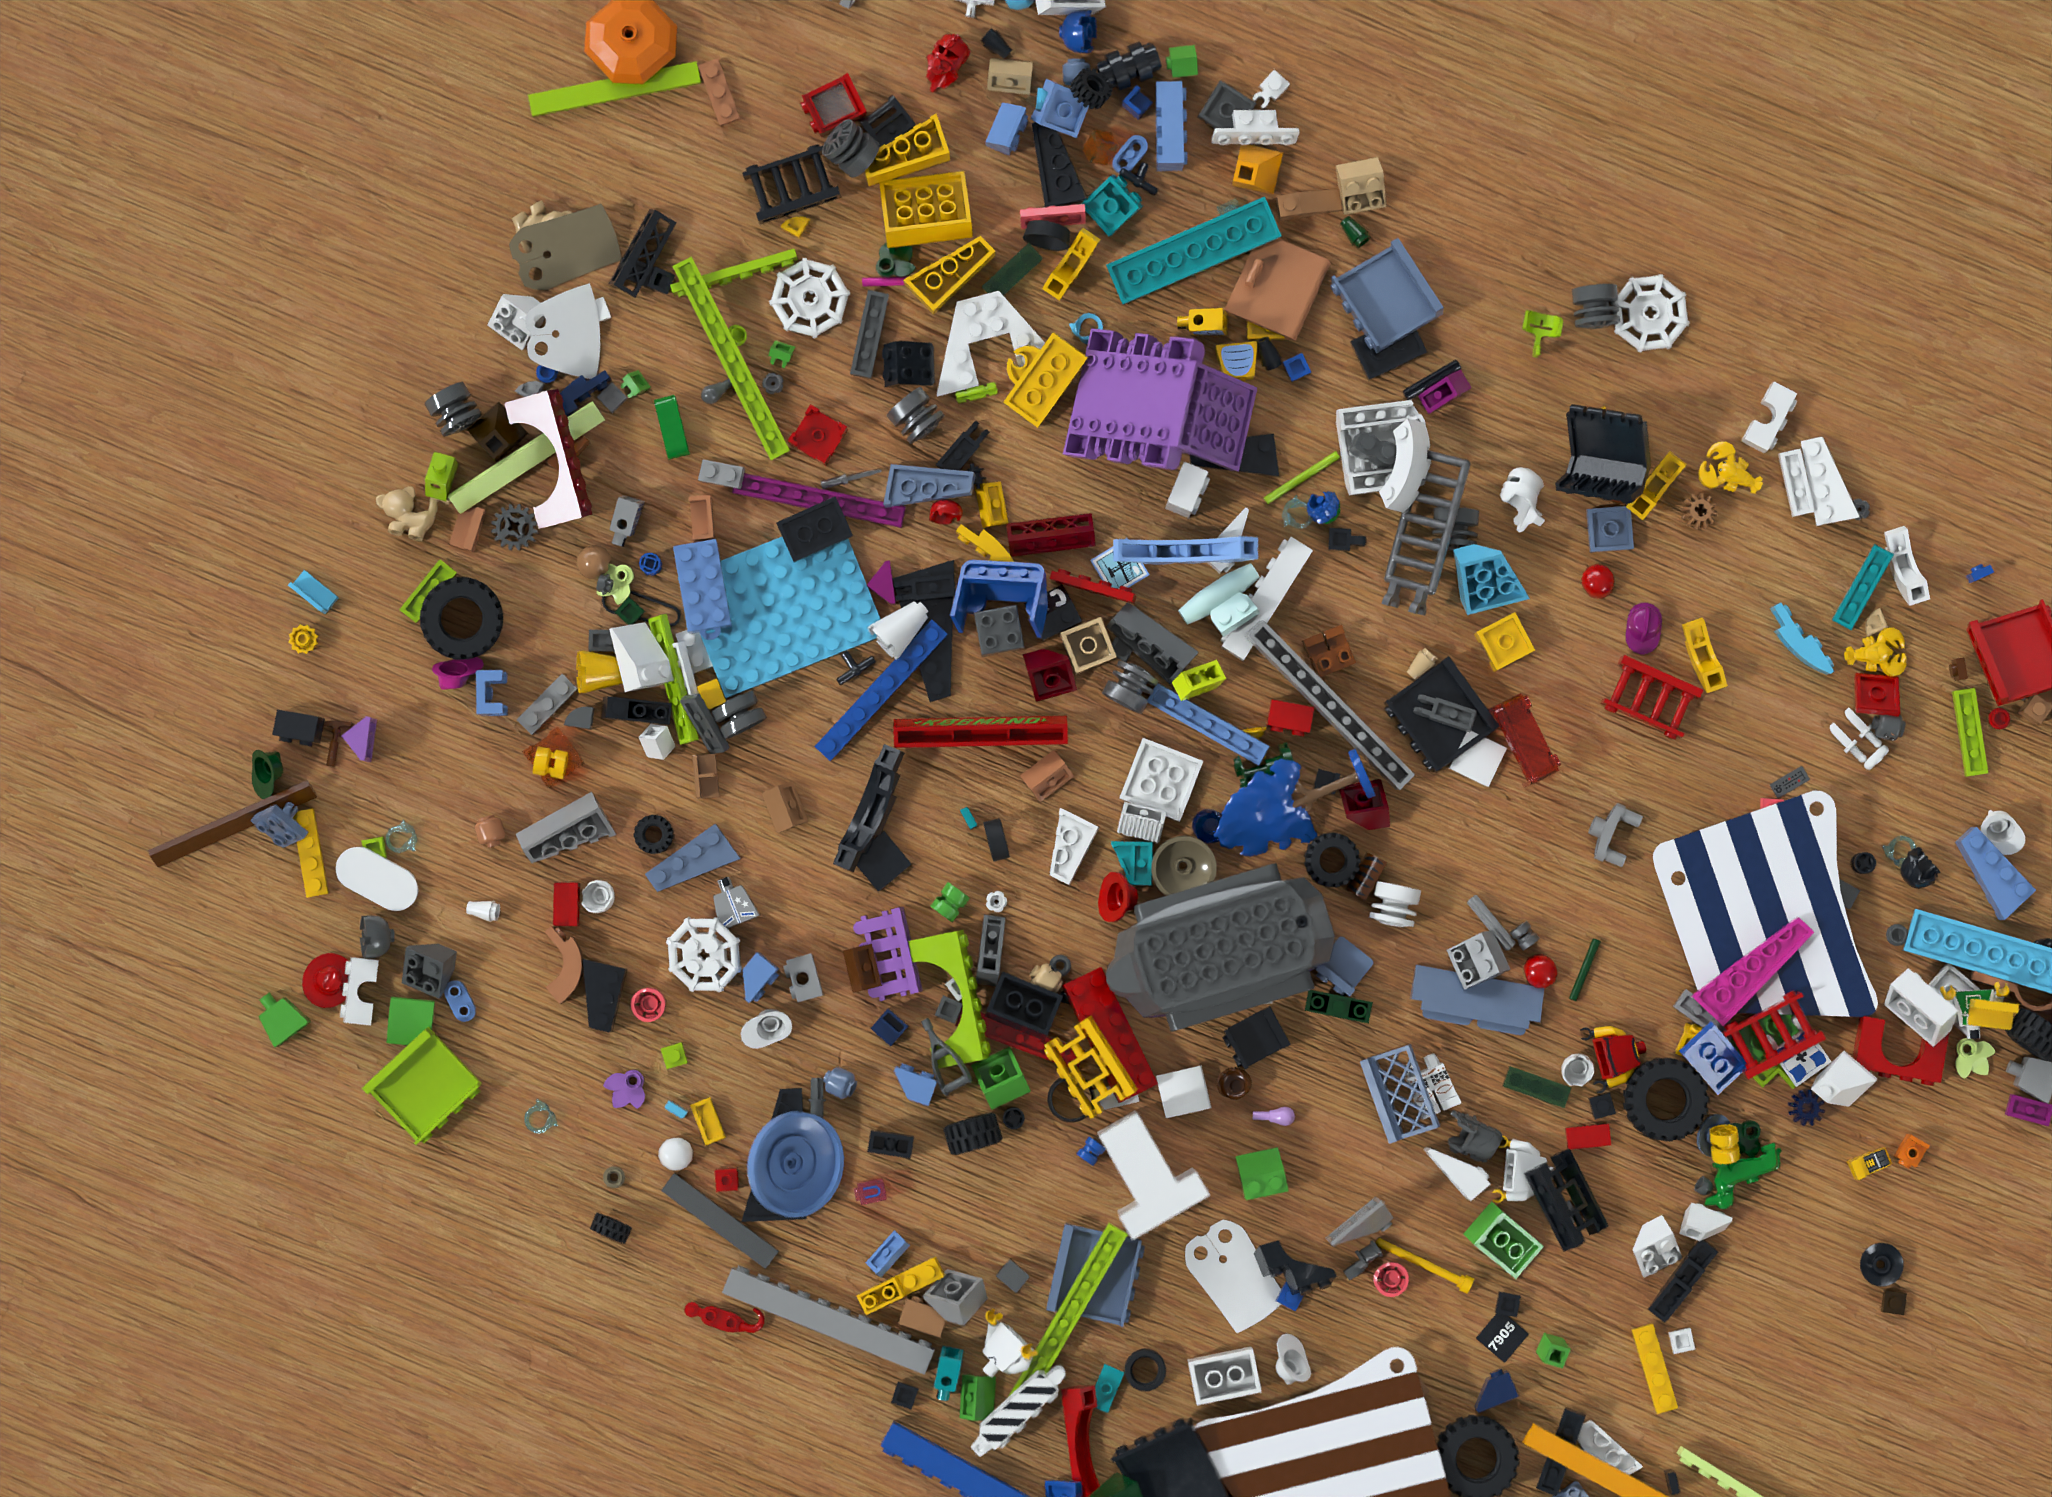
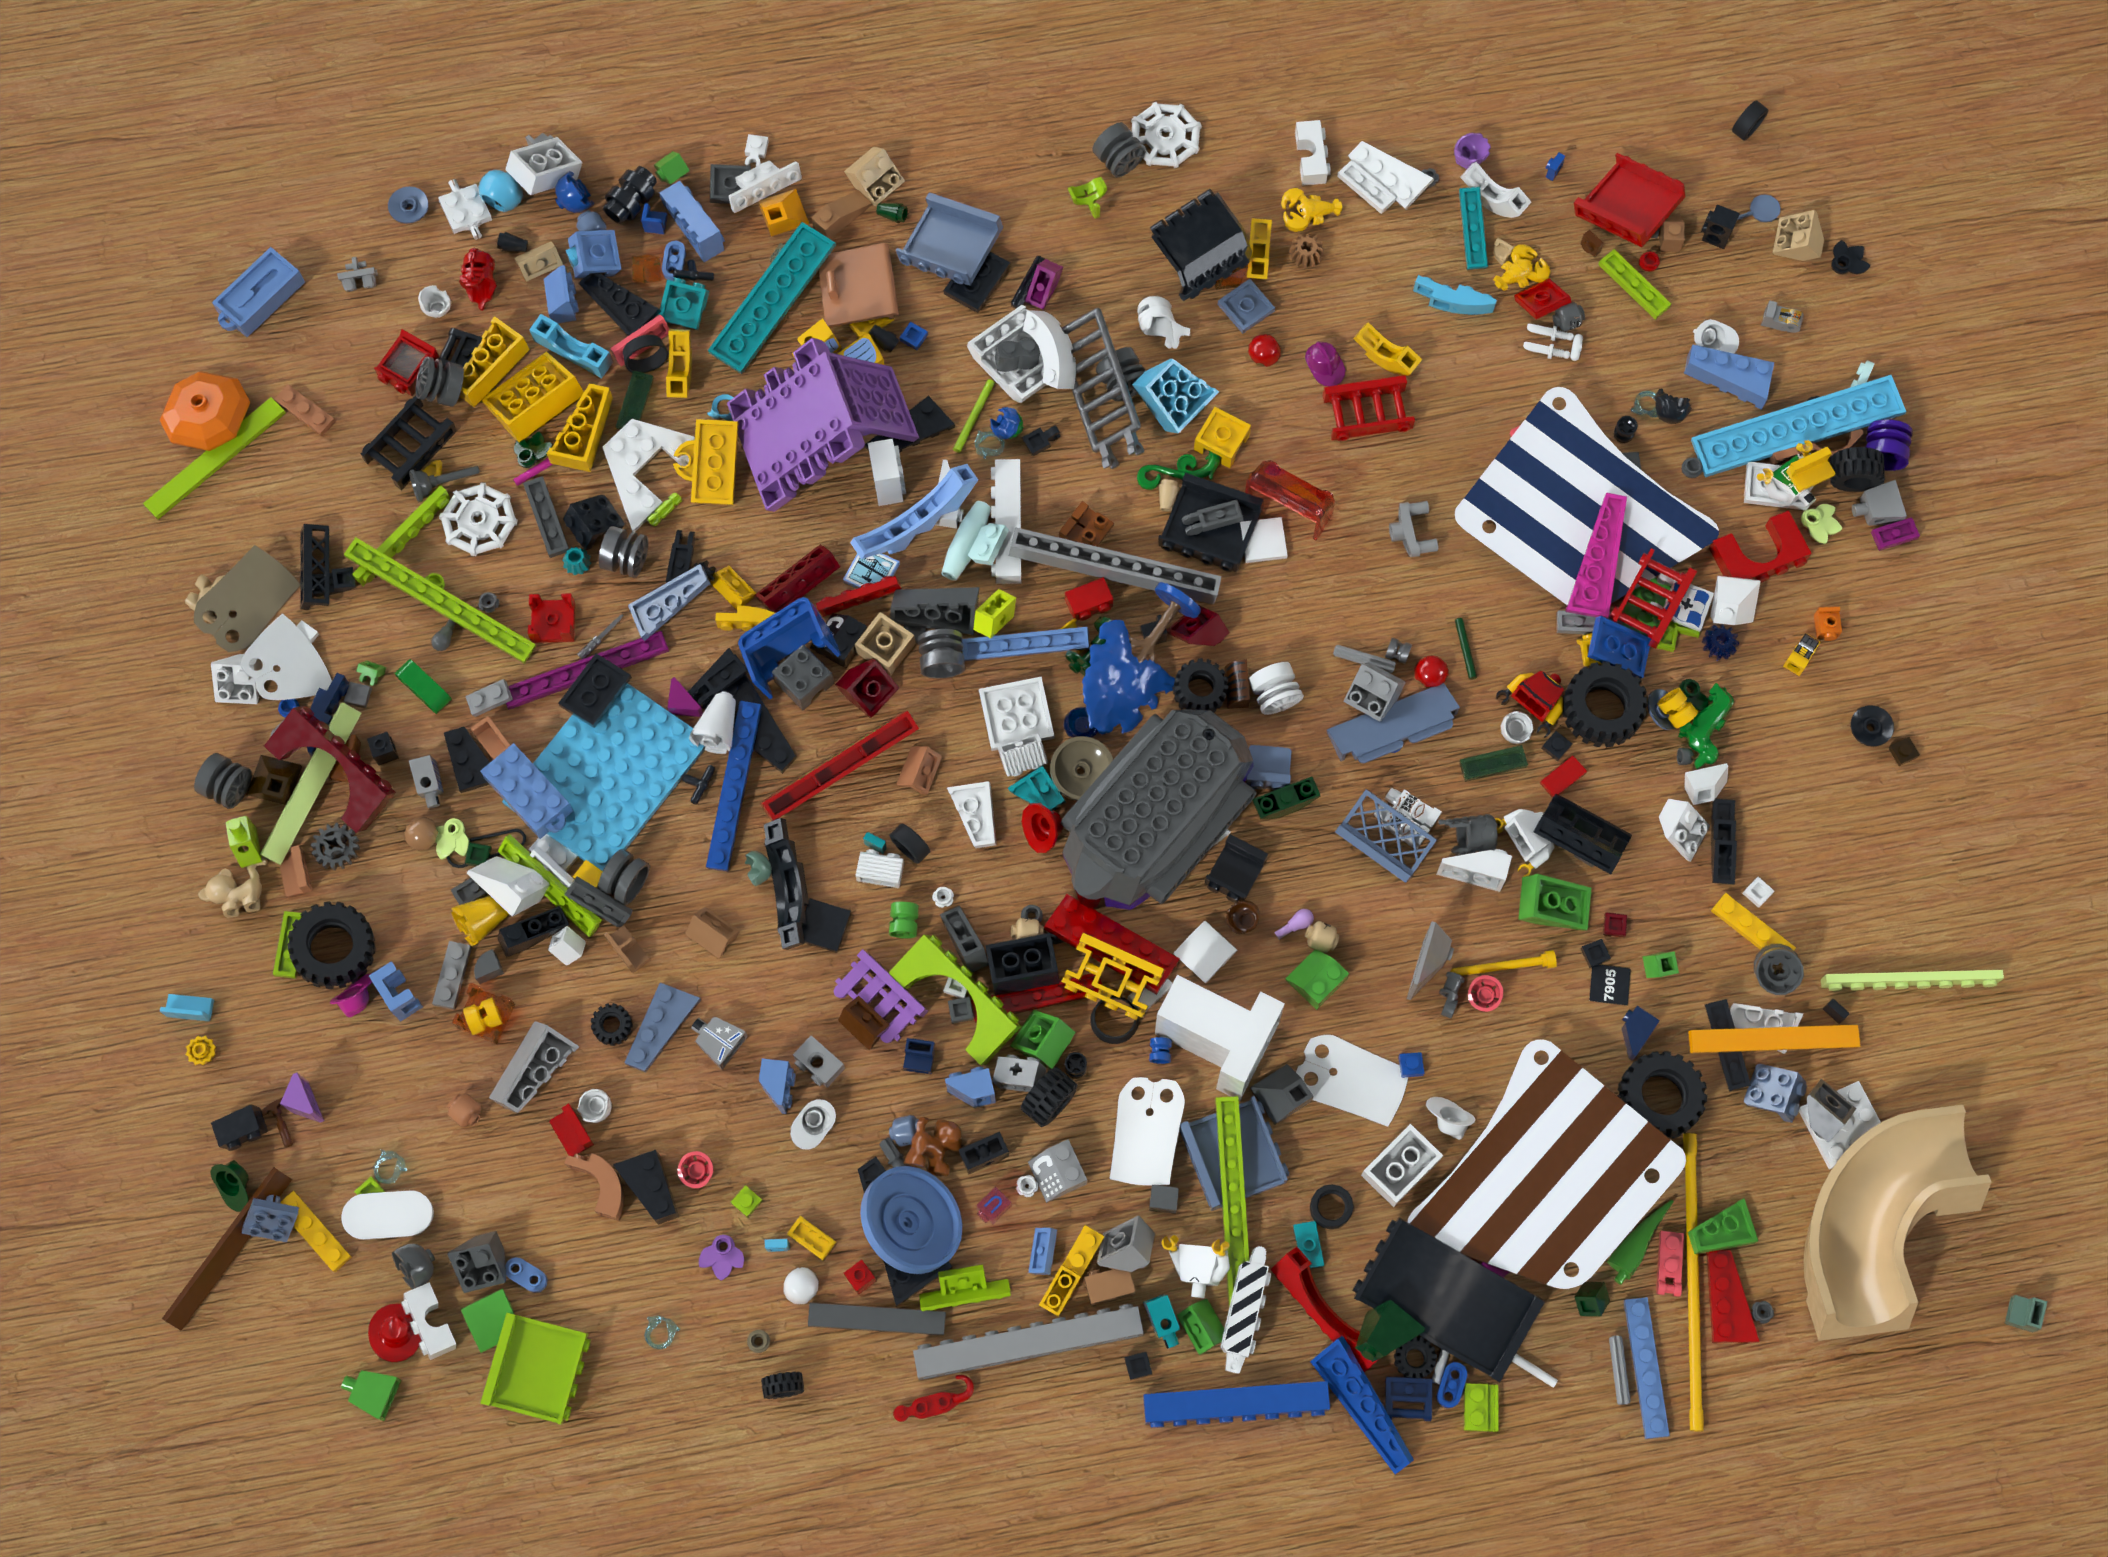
camera: 25 degrees left, 15 degrees down
white cone [466,901,500,922] -> none
dark grey plate [596,574,614,595] -> none
blue wheel [639,552,662,576] -> none
white plate [666,917,742,993] -> none
bright green tile [768,340,795,368] -> none
dark grey piece [921,1018,972,1096] -> none
red hair [929,499,963,525] -> none
black tyre [1070,68,1113,110] -> none
black arch [1254,1240,1337,1295] -> none
dark grey sticker [1770,766,1810,798] -> none
white brick [1884,968,1958,1047] -> none
none -> black brick [367,732,399,766]
none -> dark grey piece [409,466,480,502]
none -> white hair [418,285,451,318]
none -> black wing [444,727,490,793]
none -> medium azure arch [529,314,613,379]
none -> teal piece [562,547,592,576]
none -> sand green hair [745,851,772,886]
none -> white brick [856,849,904,888]
none -> dark orange animal [904,1117,963,1176]
none -> lime bracket [919,1264,1011,1311]
none -> light grey brick [992,1055,1047,1092]
none -> white plate [1016,1175,1038,1197]
none -> light grey slope [1028,1139,1087,1203]
none -> white piece [1110,1077,1185,1185]
none -> green plant [1137,450,1221,490]
none -> dark grey slope [1250,1064,1314,1125]
none -> tan head [1305,921,1339,953]
none -> medium lavender hair [1454,133,1491,169]
none -> dark red tile [1603,912,1627,938]
none -> dark grey wheel [1753,944,1804,995]

